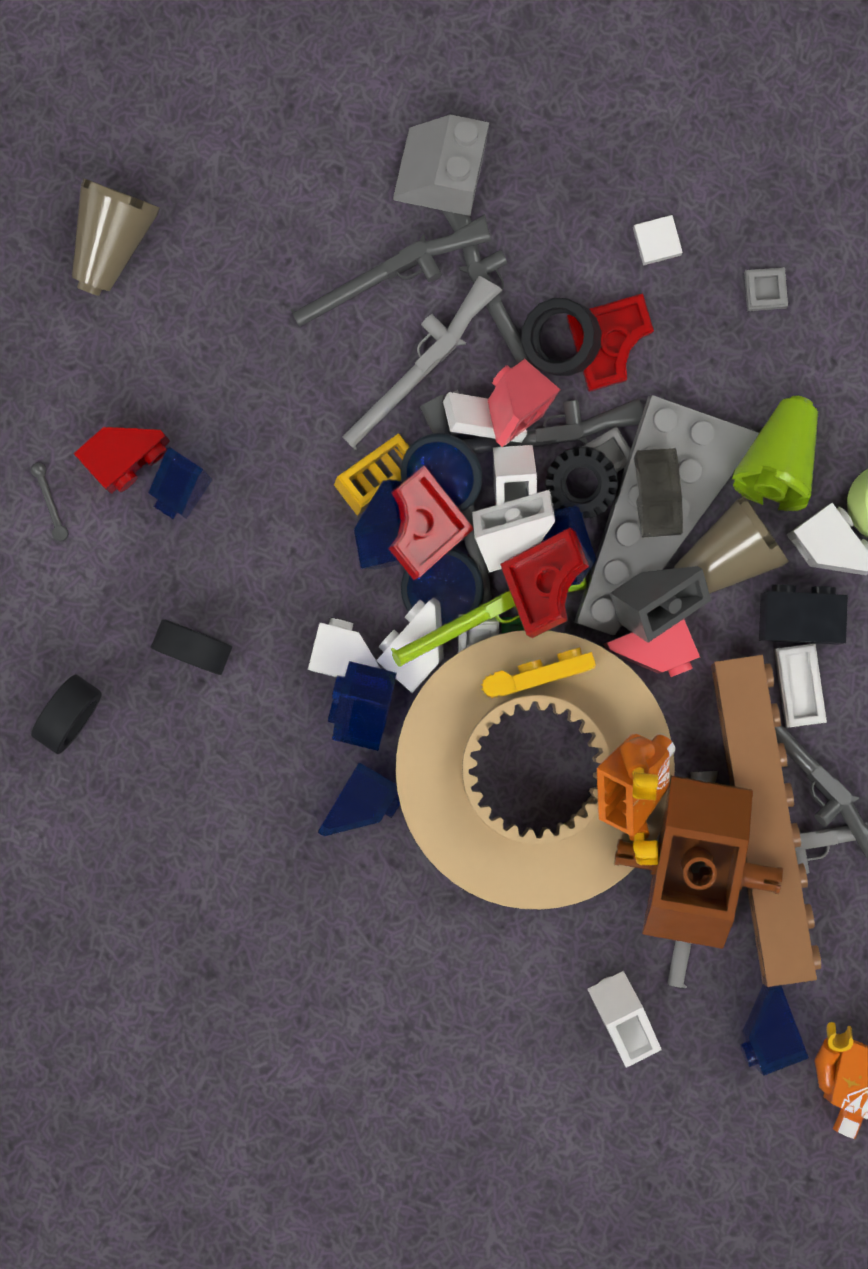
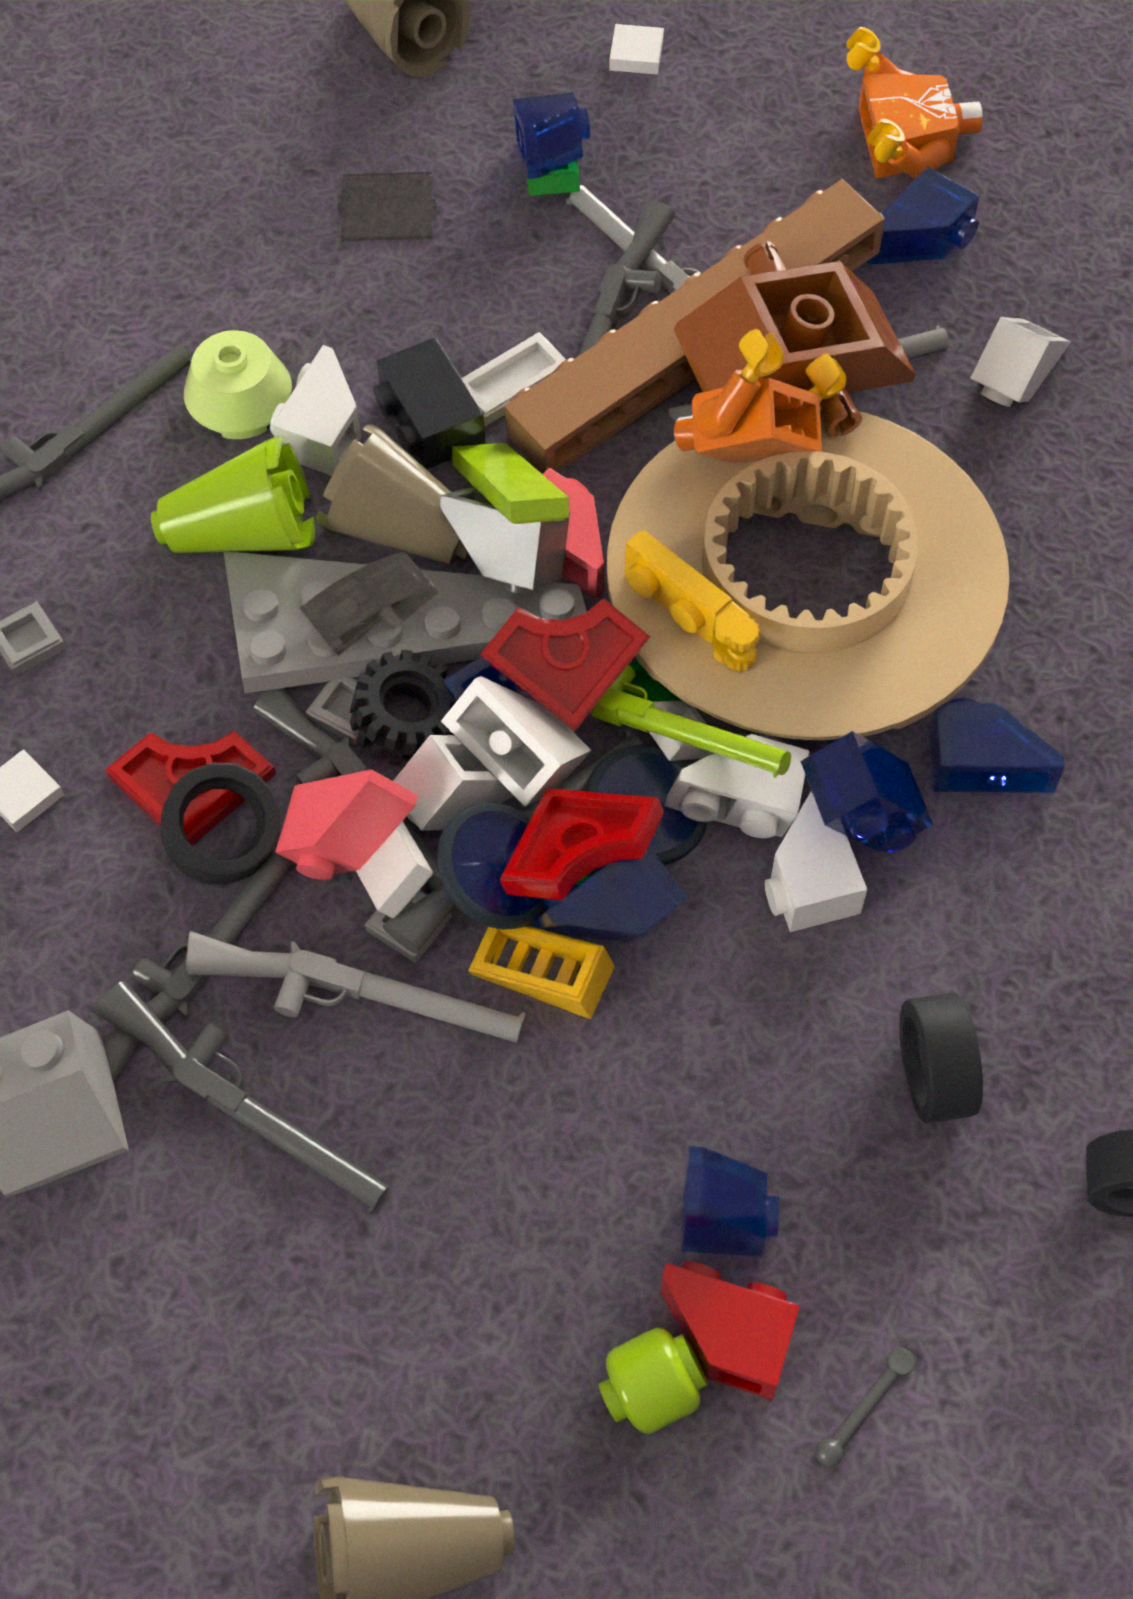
camera: 115 degrees left, 25 degrees down
none -> lime tile [452,443,569,524]
none -> lime head [599,1327,708,1434]

